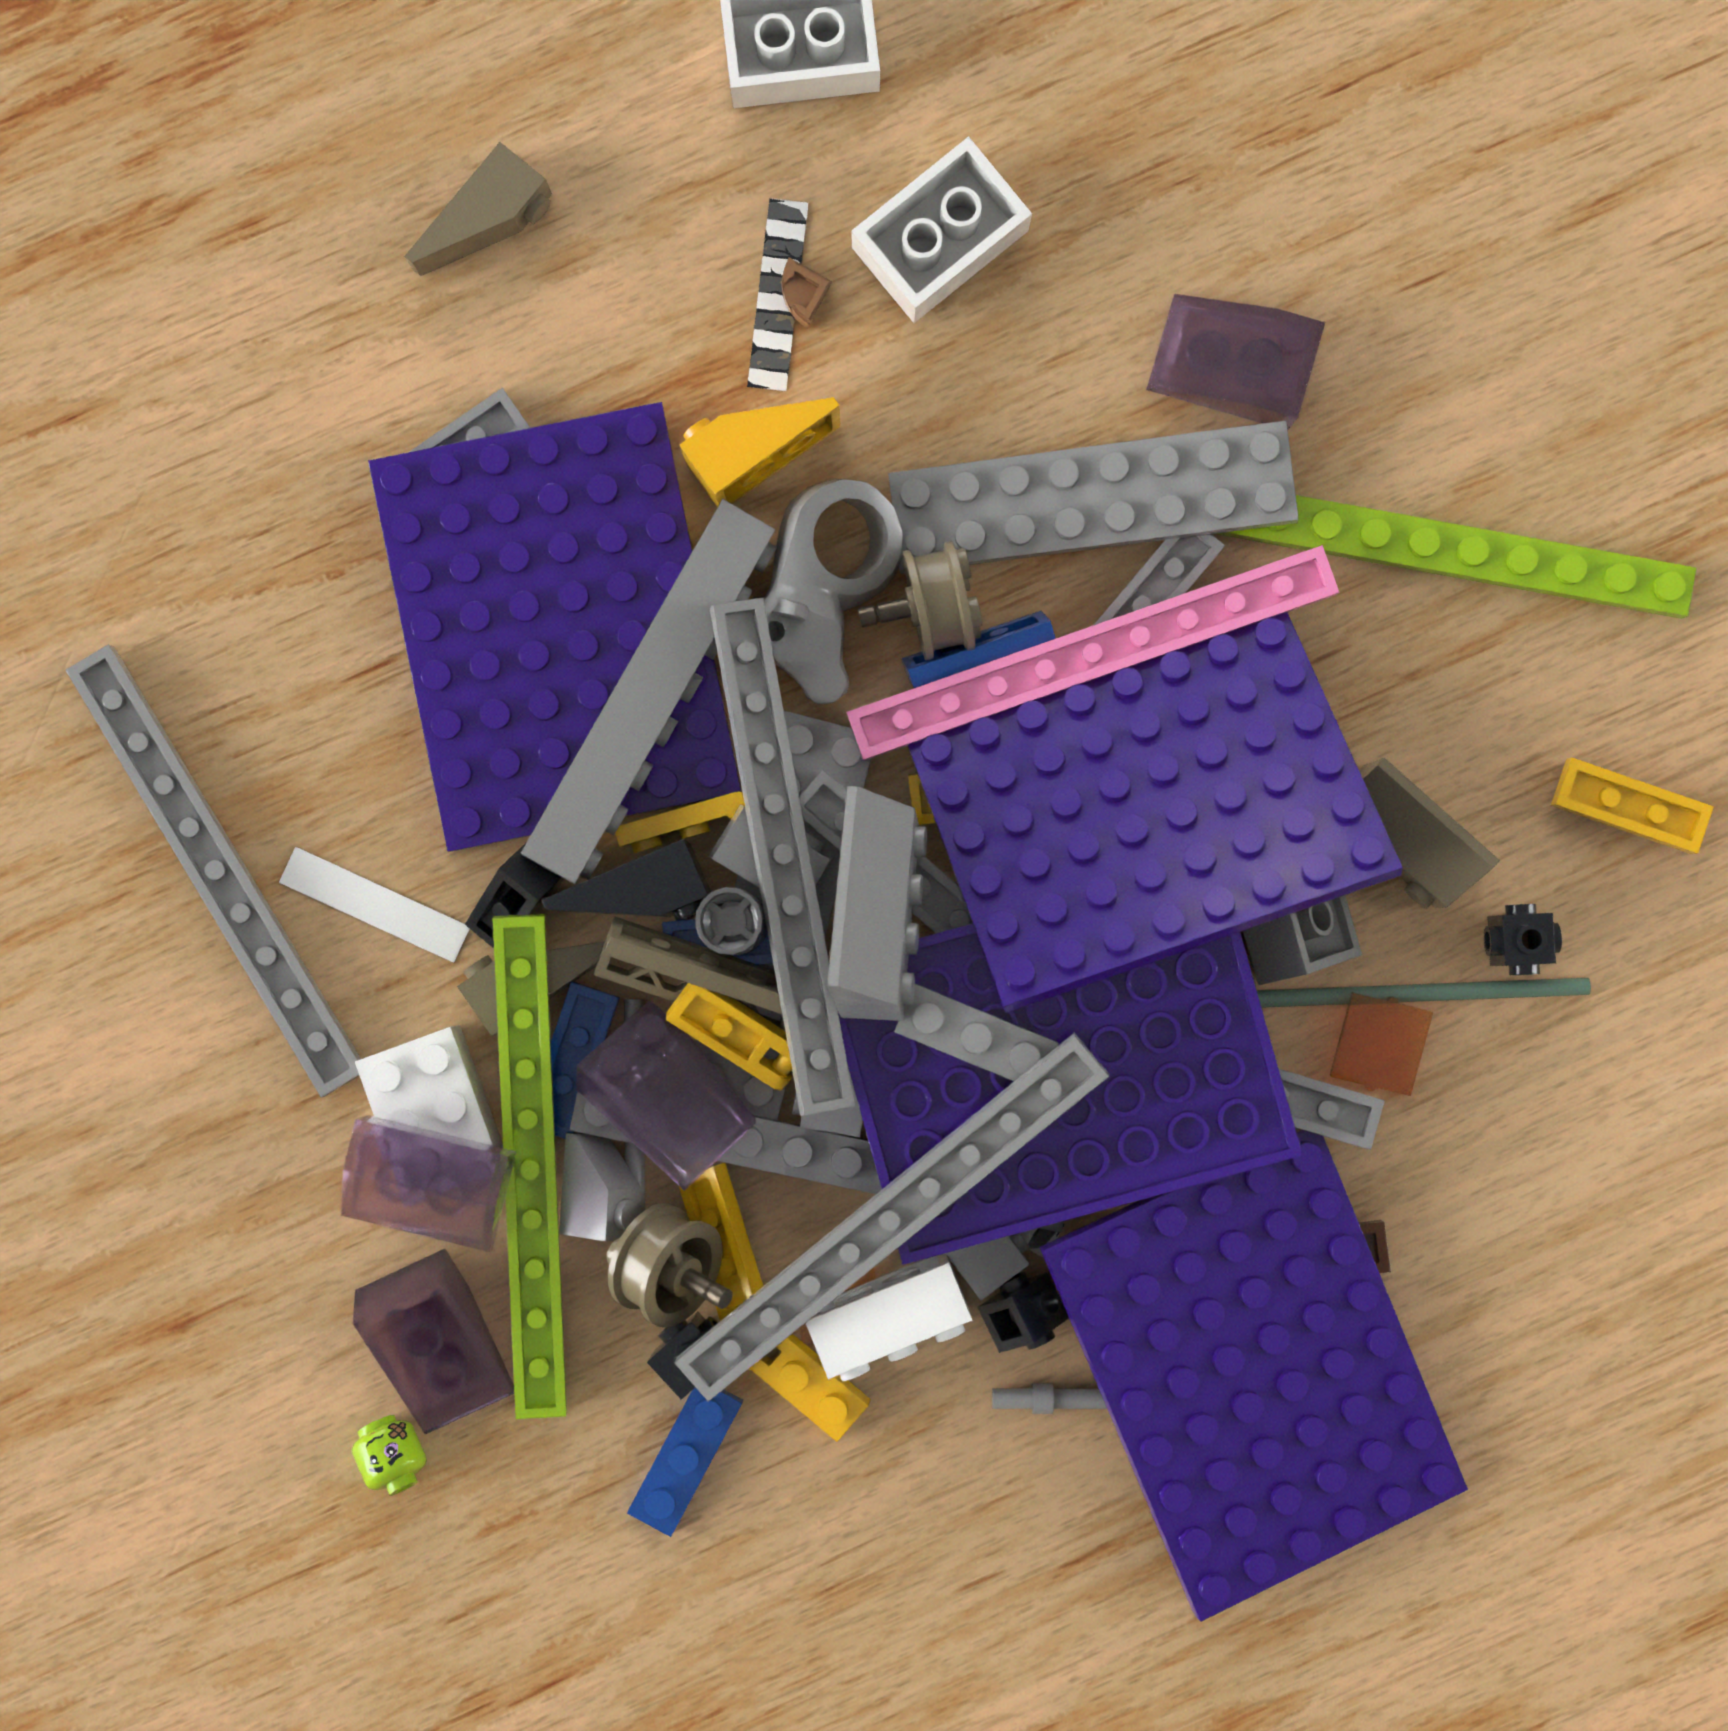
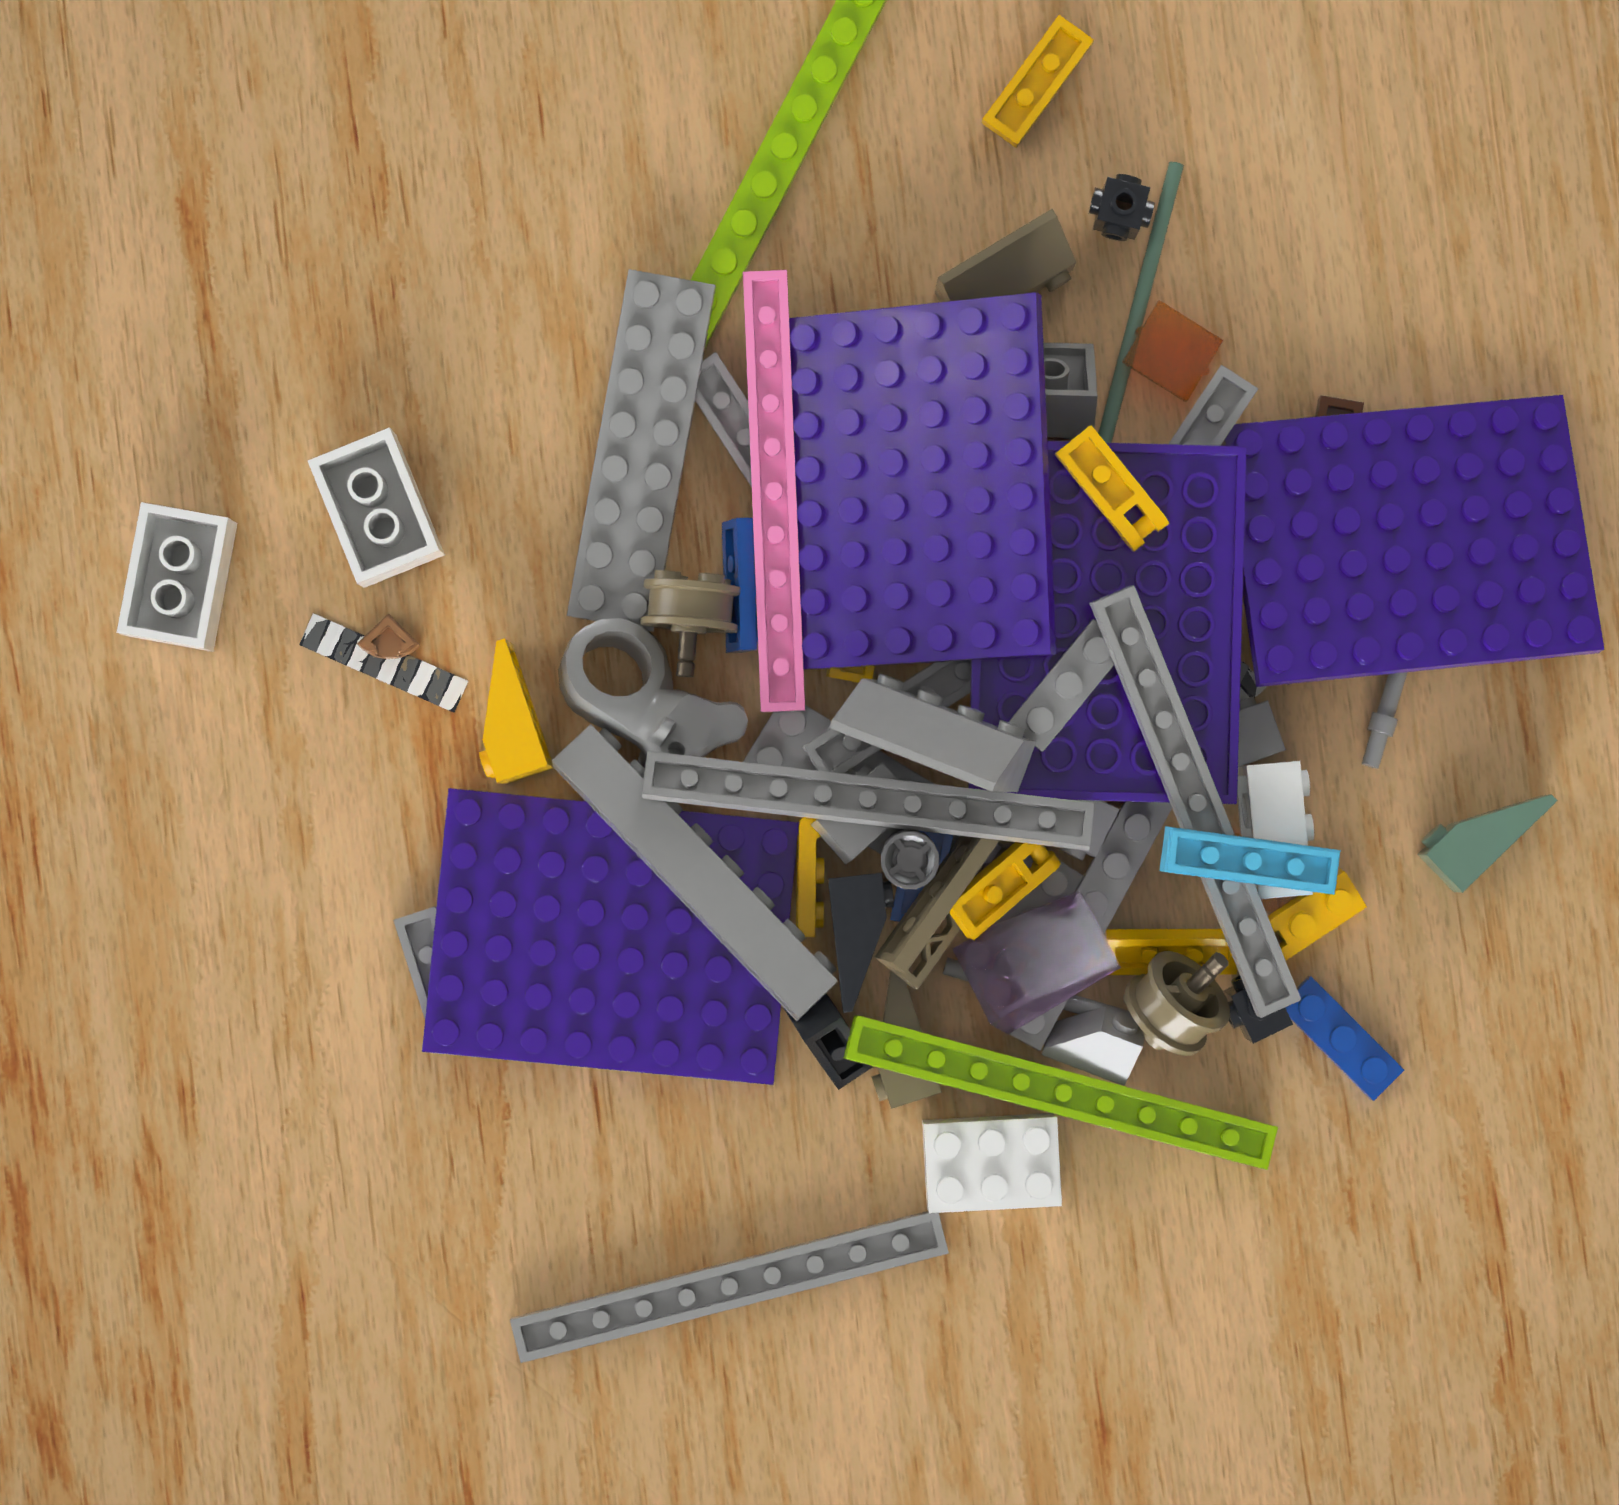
camera: 75 degrees left, 0 degrees up
white sticker [279,847,470,963] -> none
slope [341,1115,517,1252] -> none
lime head [352,1415,427,1496] -> none
slope [353,1249,514,1435] -> none
dark tan slope [404,142,552,276] -> none
blue plate [551,982,620,1139] -> none
black brick [978,1272,1069,1353] -> none
clear purple slope [1146,294,1325,430] -> none
none -> yellow plate [1055,425,1169,552]
none -> medium azure tile [1159,826,1341,895]
none -> sand green slope [1417,794,1558,893]

